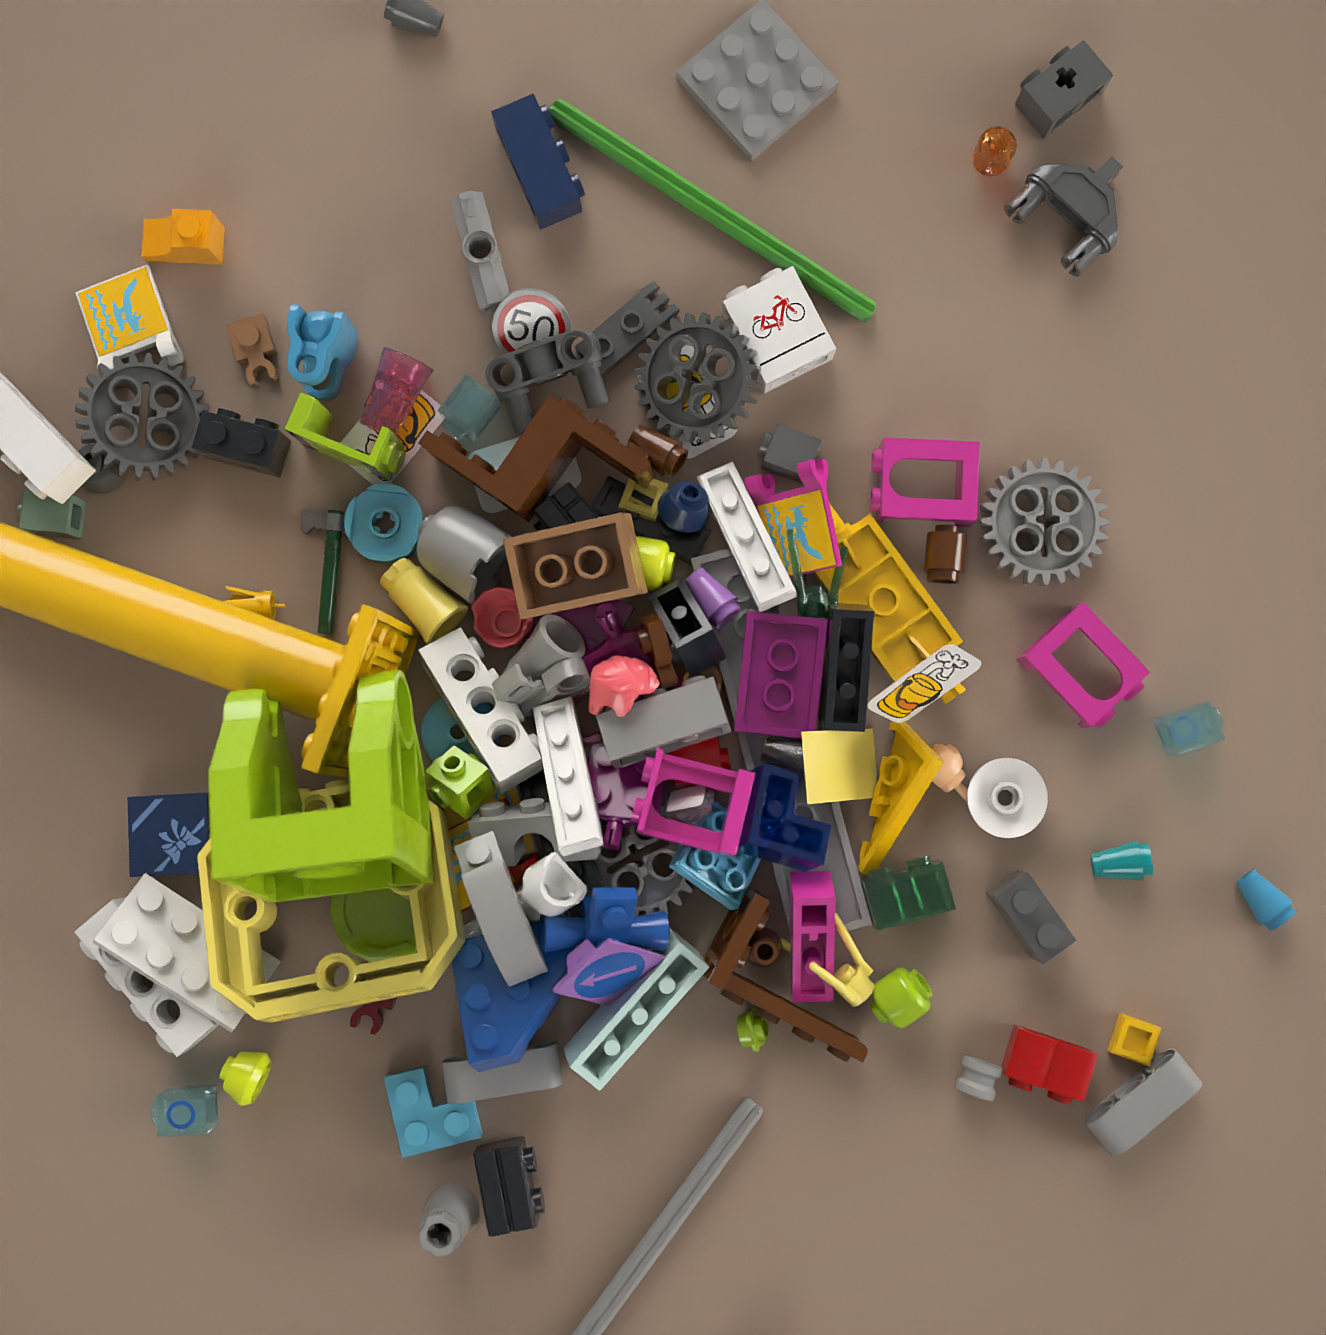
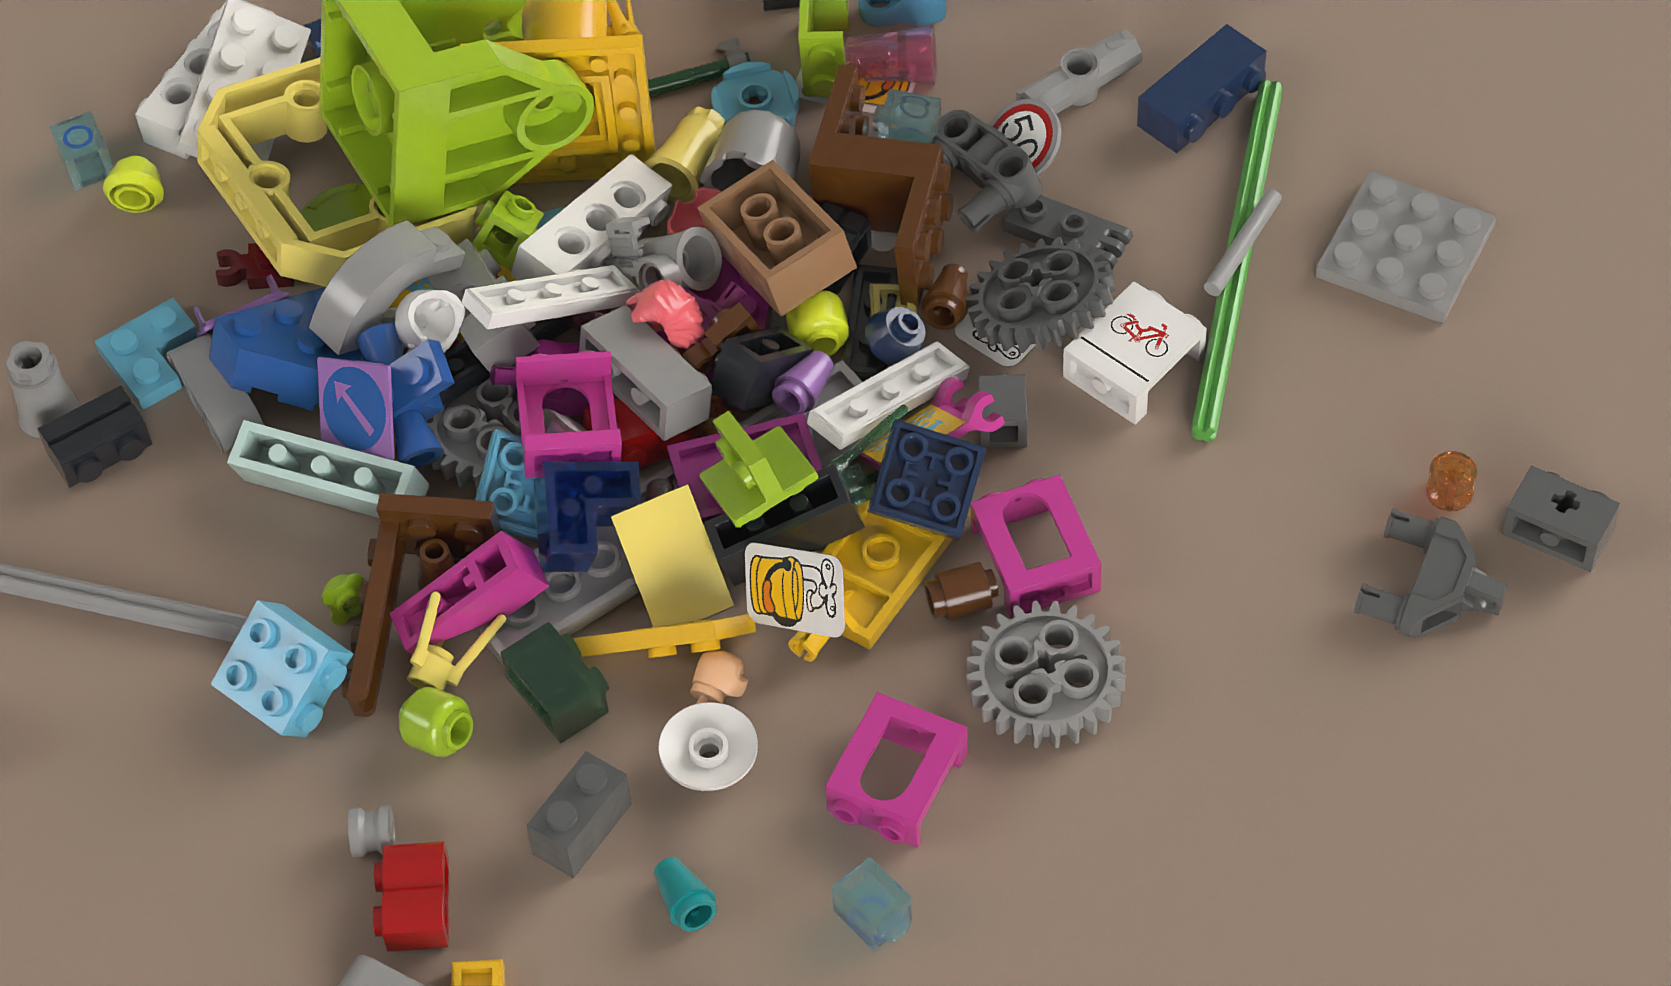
camera: 65 degrees right, 30 degrees down
none -> medium lavender piece [193,275,290,338]
none -> medium azure brick [211,600,353,738]
none -> lime bracket [699,411,818,527]
none -> dark blue tile [867,419,987,540]
none -> light grey bar [1204,189,1282,296]

